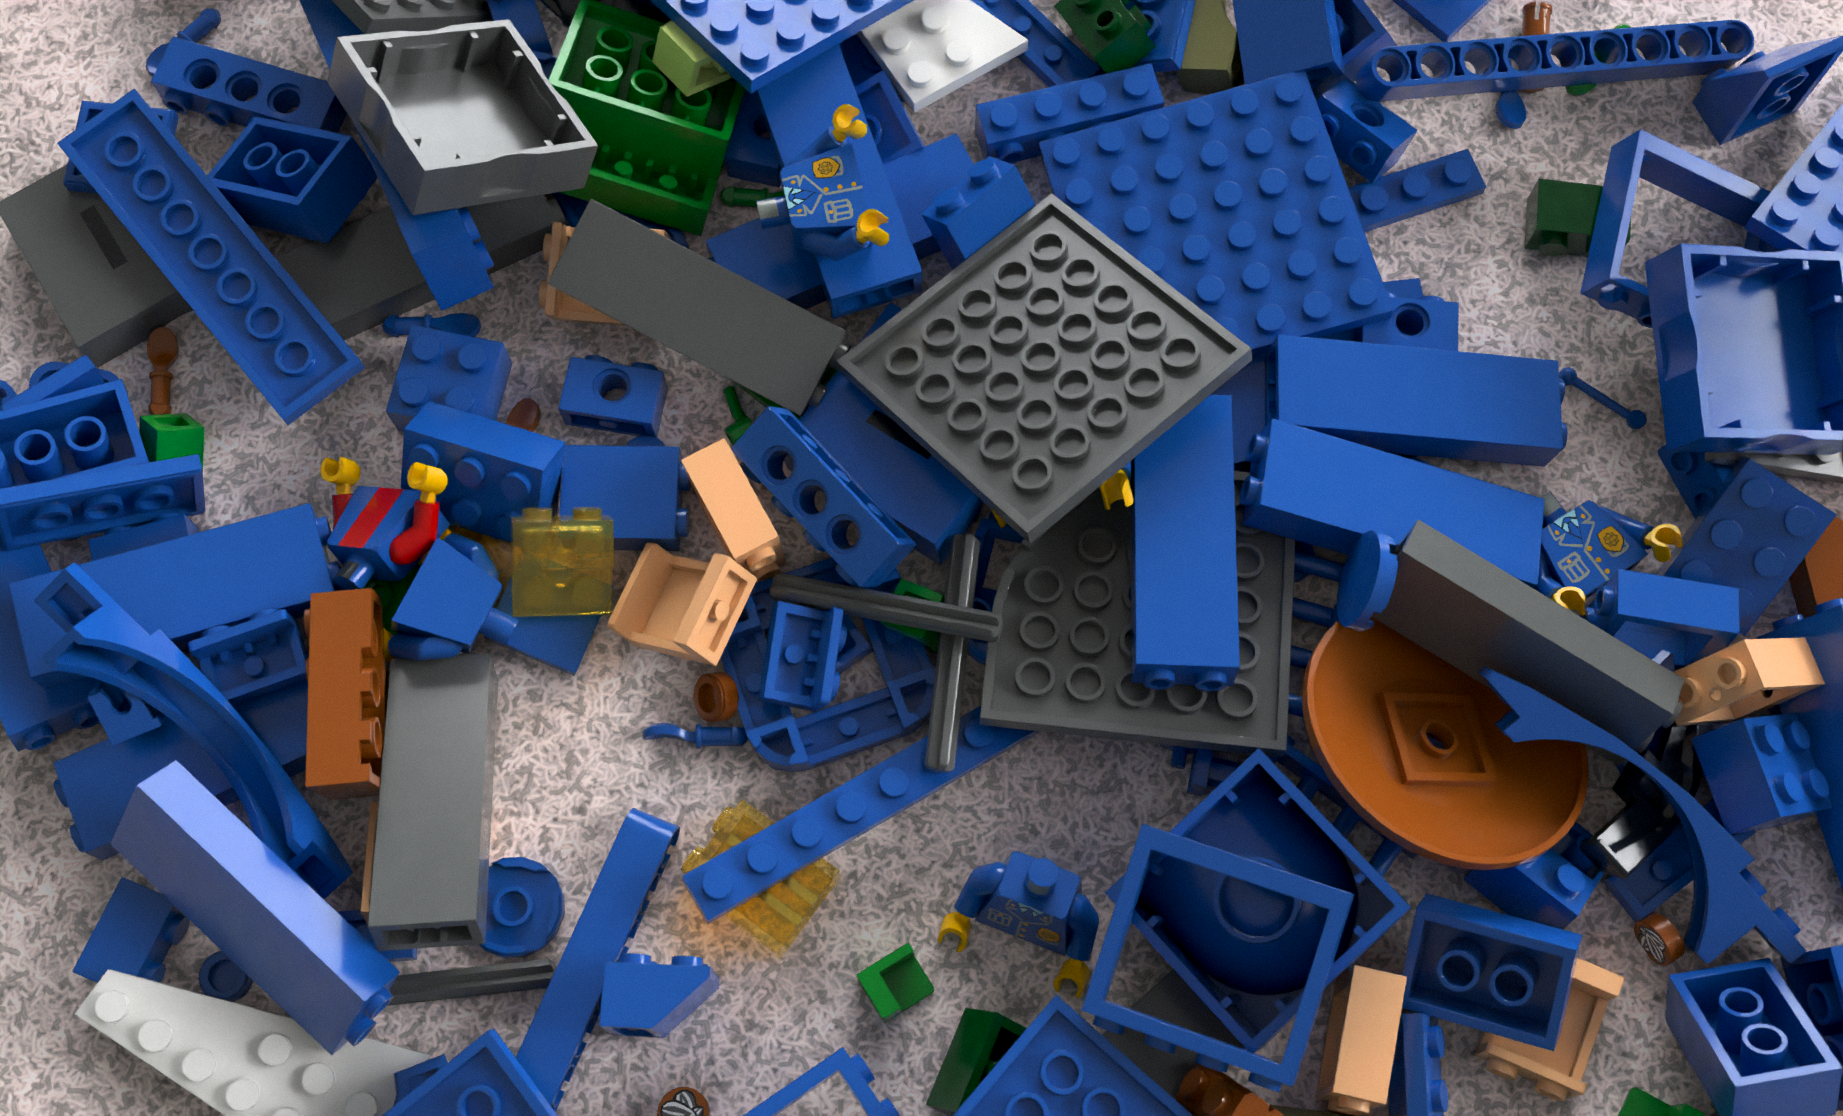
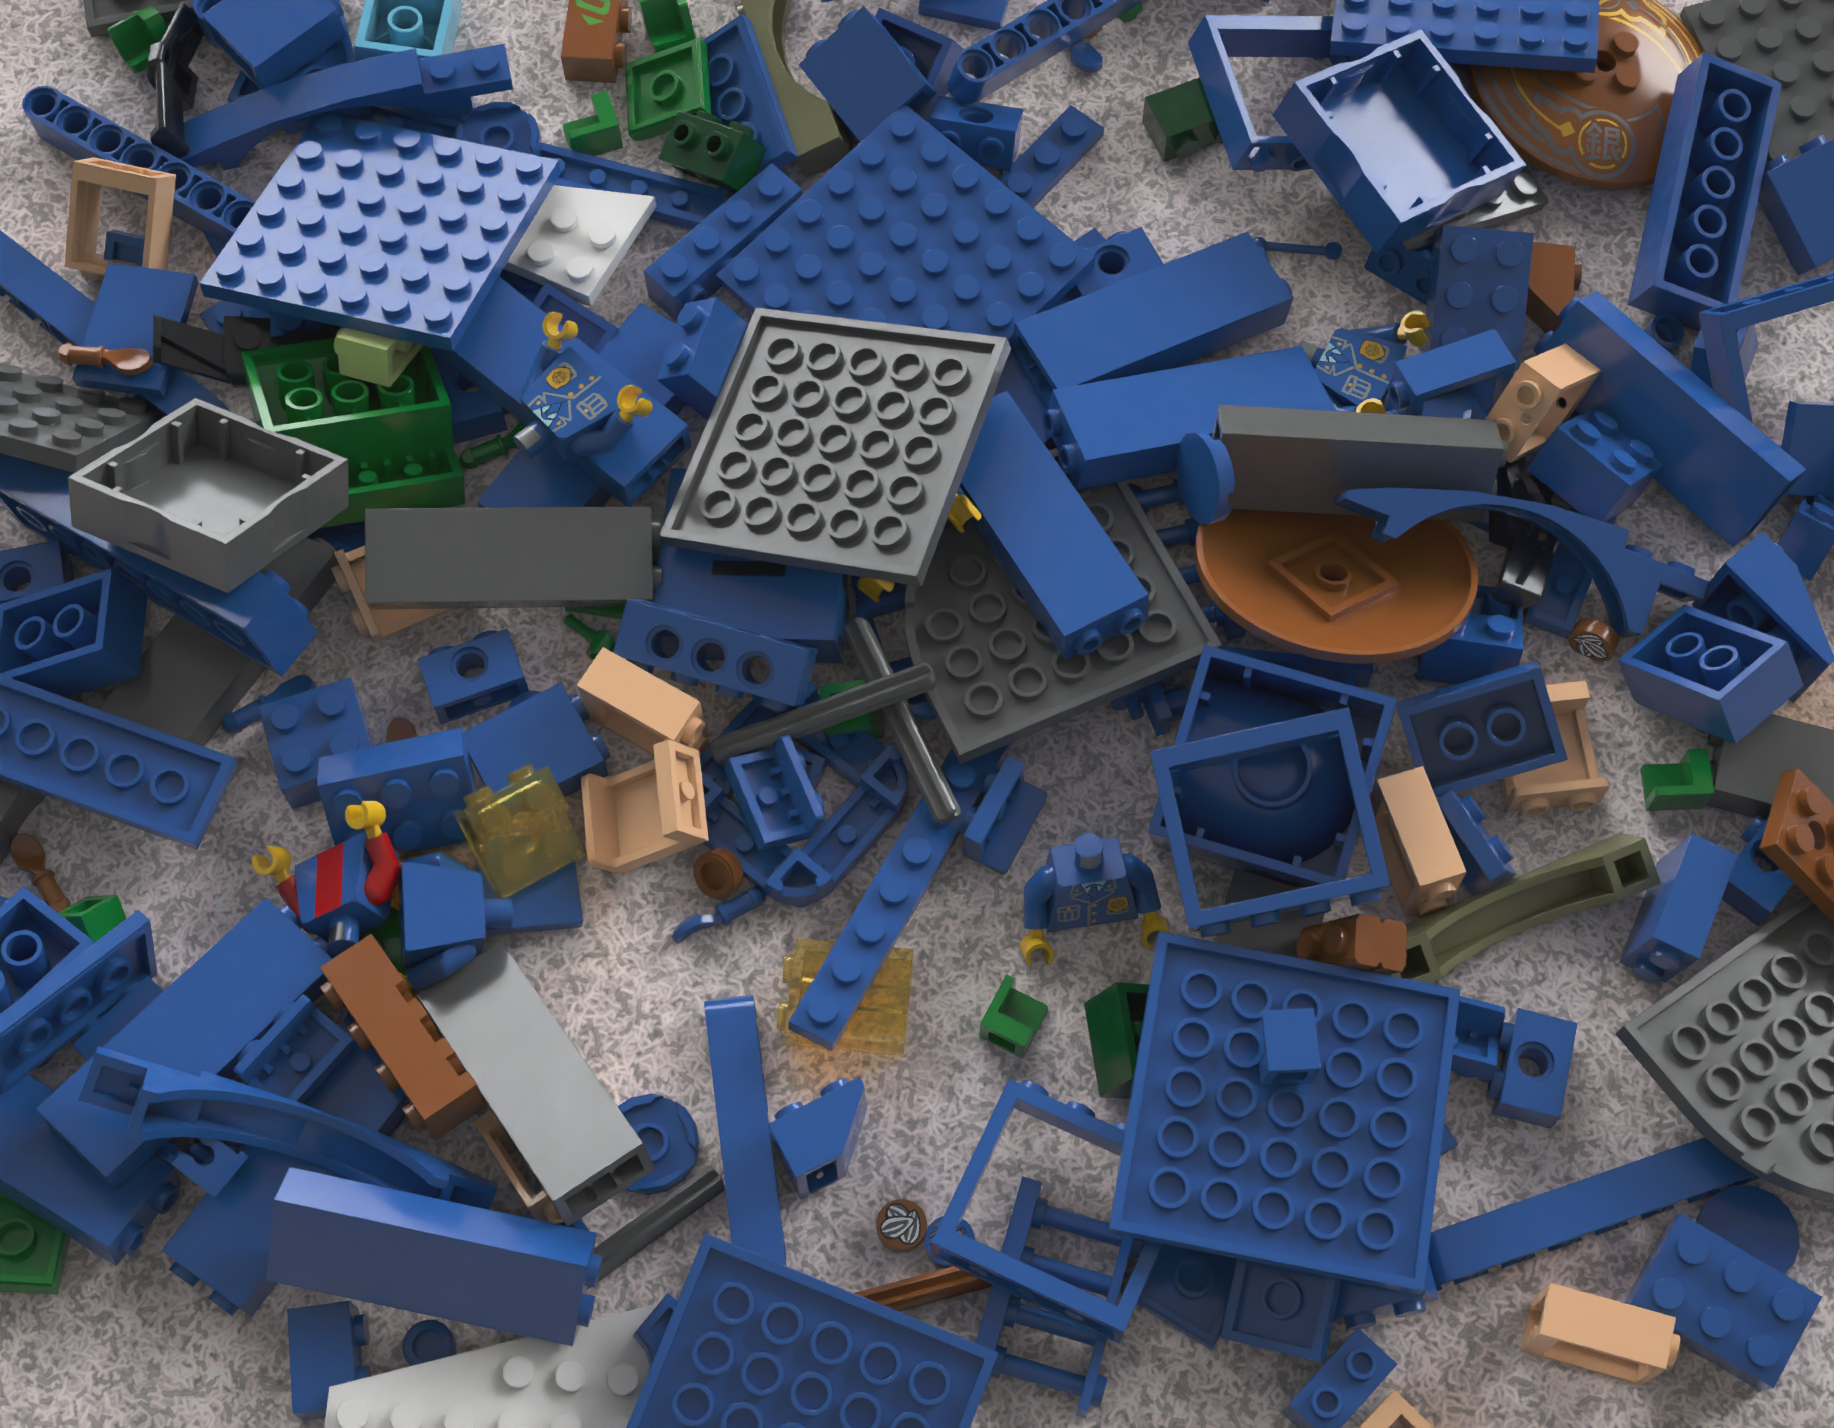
camera: 30 degrees left, 5 degrees down
none -> blue bracket [959,755,1047,875]

